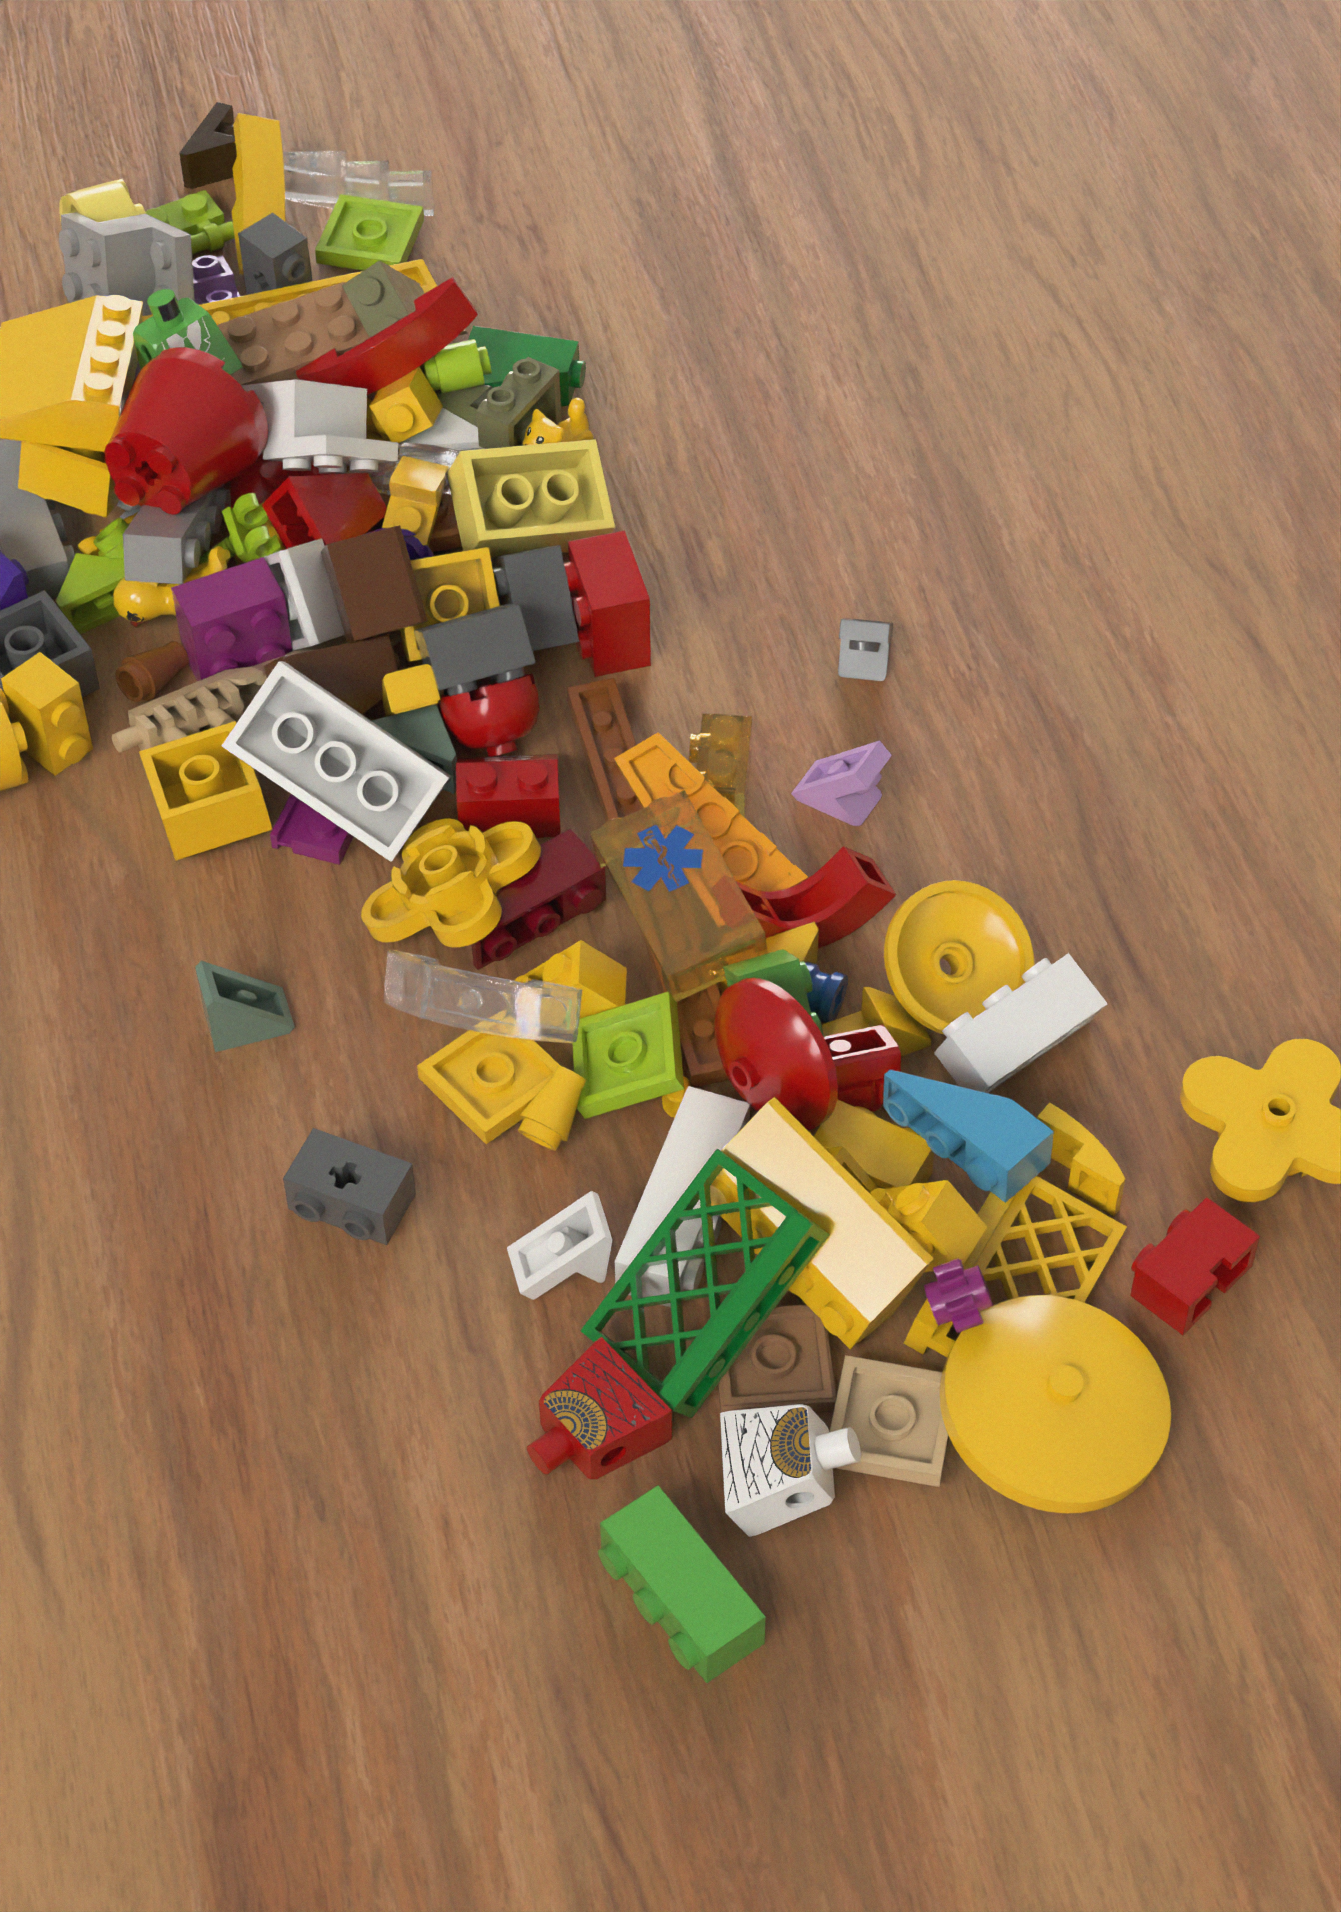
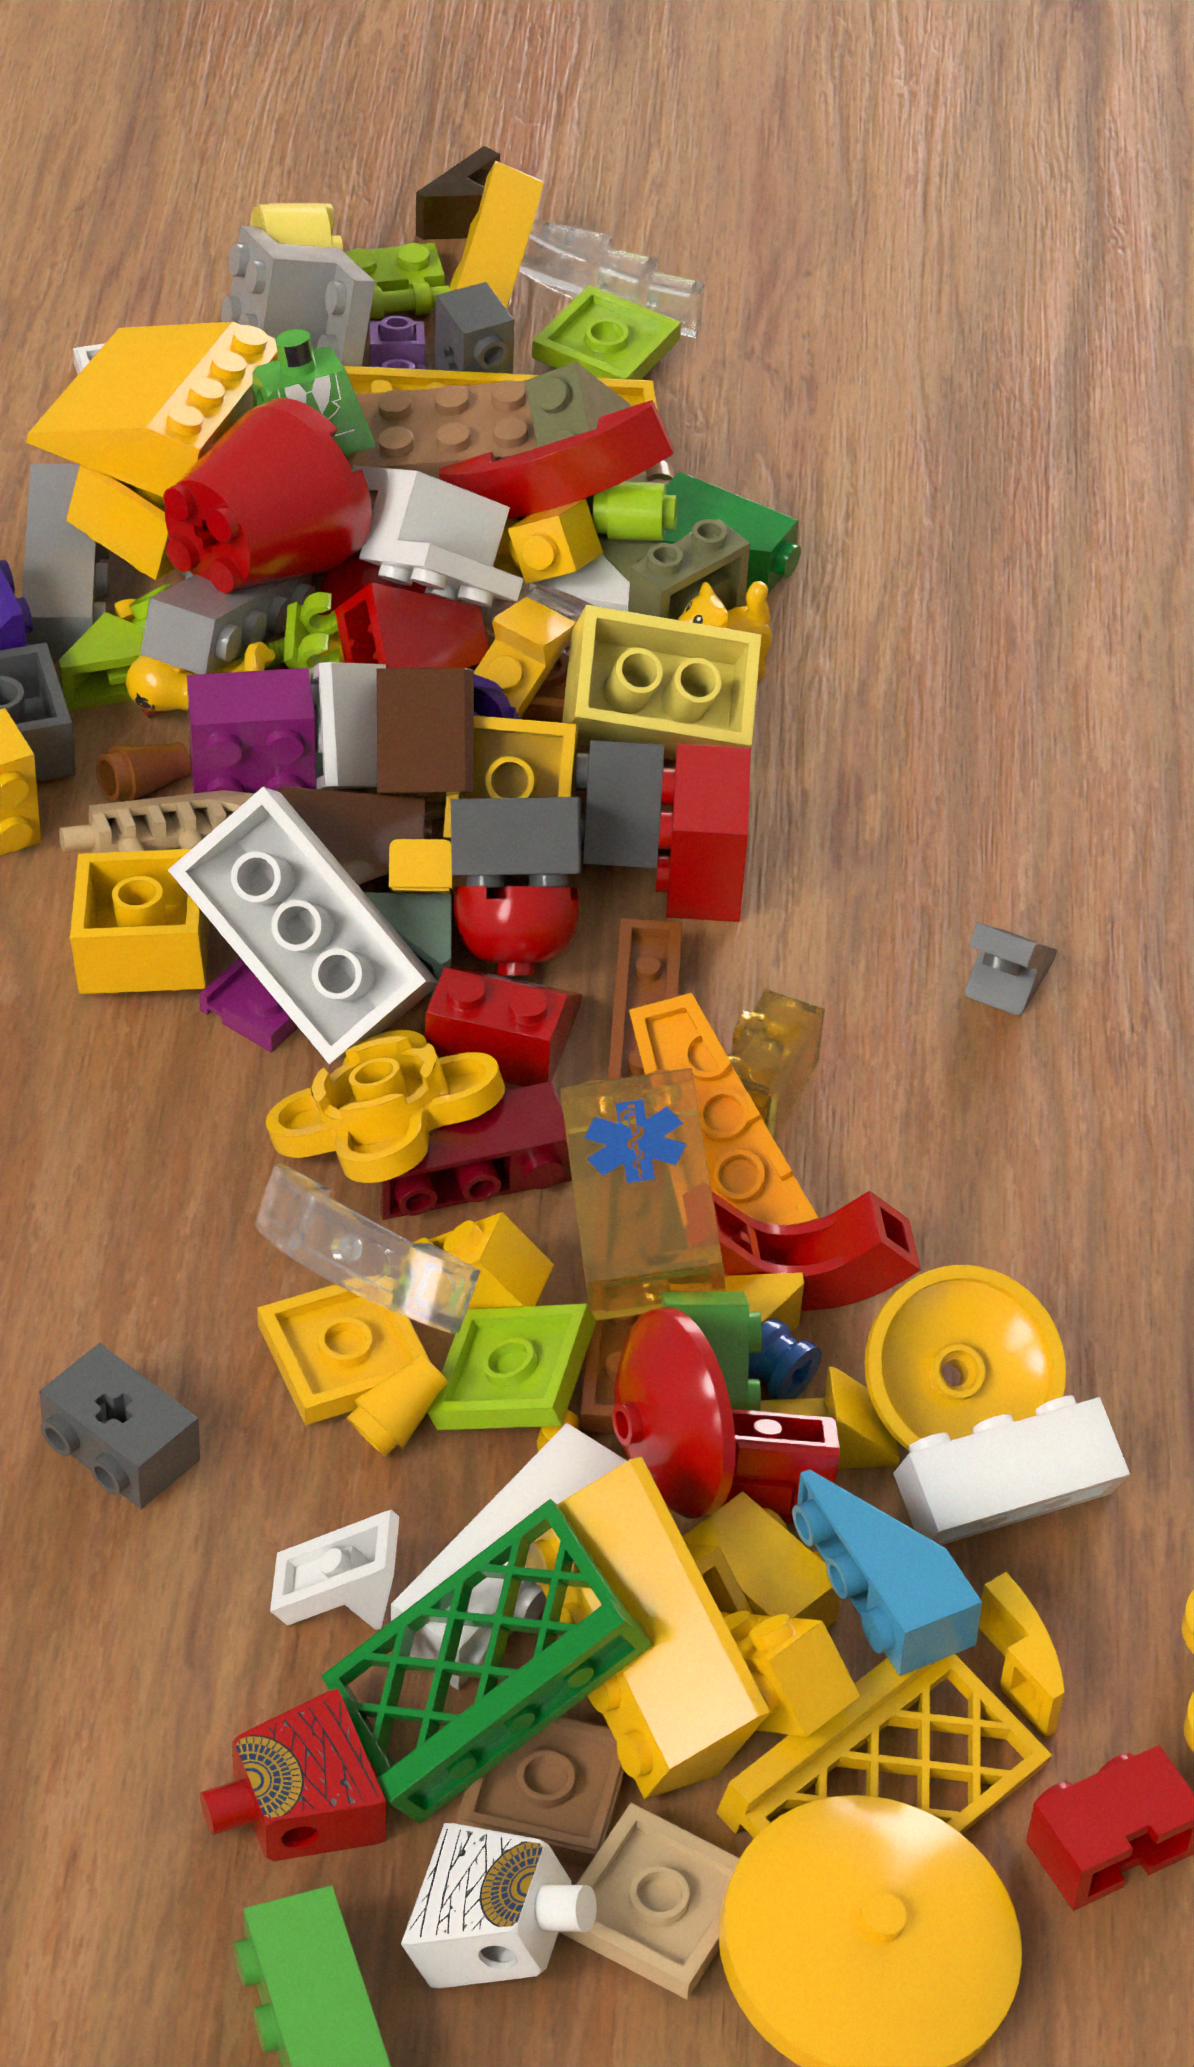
camera: 15 degrees right, 5 degrees down
sand green slope [195,960,295,1052] -> none
lavender slope [791,741,892,826] -> none
magenta gear [924,1258,993,1332] -> none

